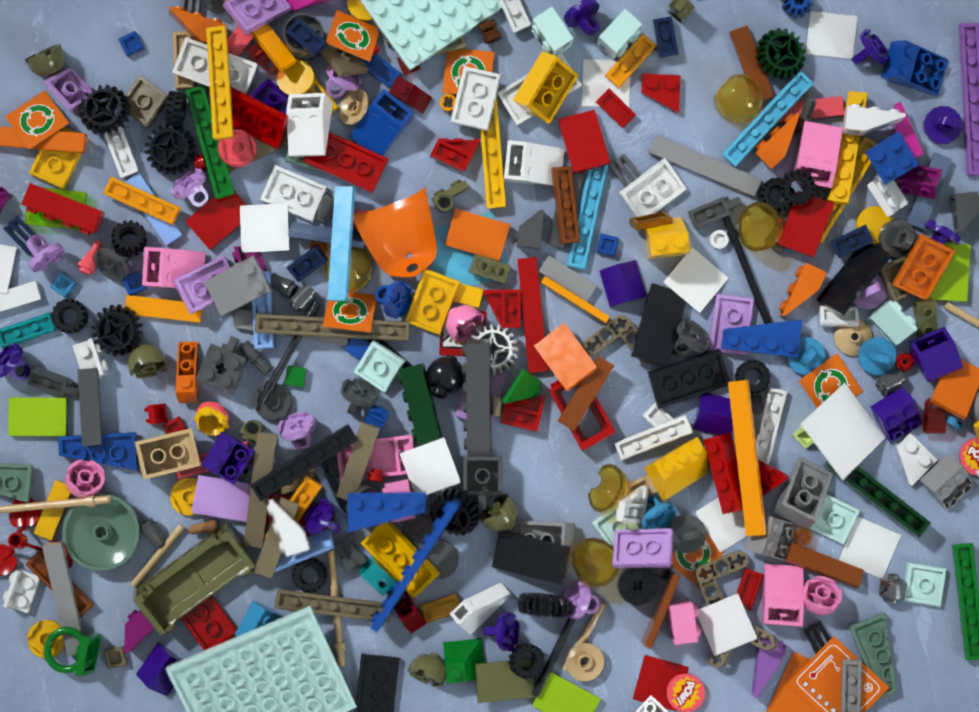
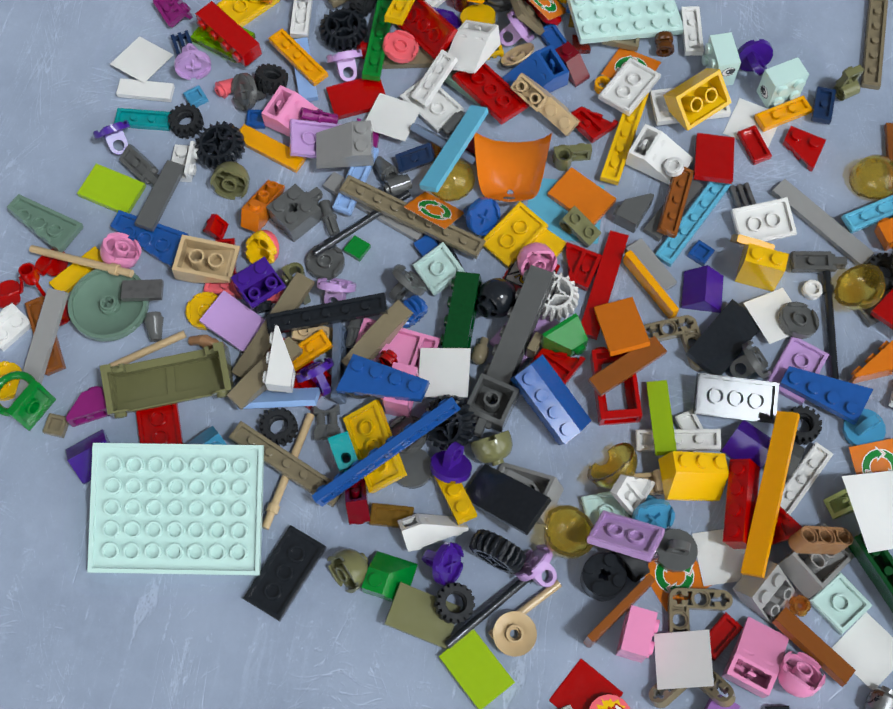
camera: 25 degrees right, 20 degrees down
none -> flat silver tile [121,279,164,301]
none -> magenta pin [299,107,338,124]
none -> white plate [411,50,458,107]
none -> dark purple tile [430,442,472,484]
none -> yellow plate [434,476,478,525]
none -> dark tan cylinder [471,337,489,365]
none -> tan slope [510,73,580,136]
none -> blue slope [510,354,592,445]
none -> lime tile [646,380,677,456]
none -> white tile [664,157,684,177]
none -> dark grey tile [779,302,819,339]
none -> medium nougat beam [788,526,853,555]

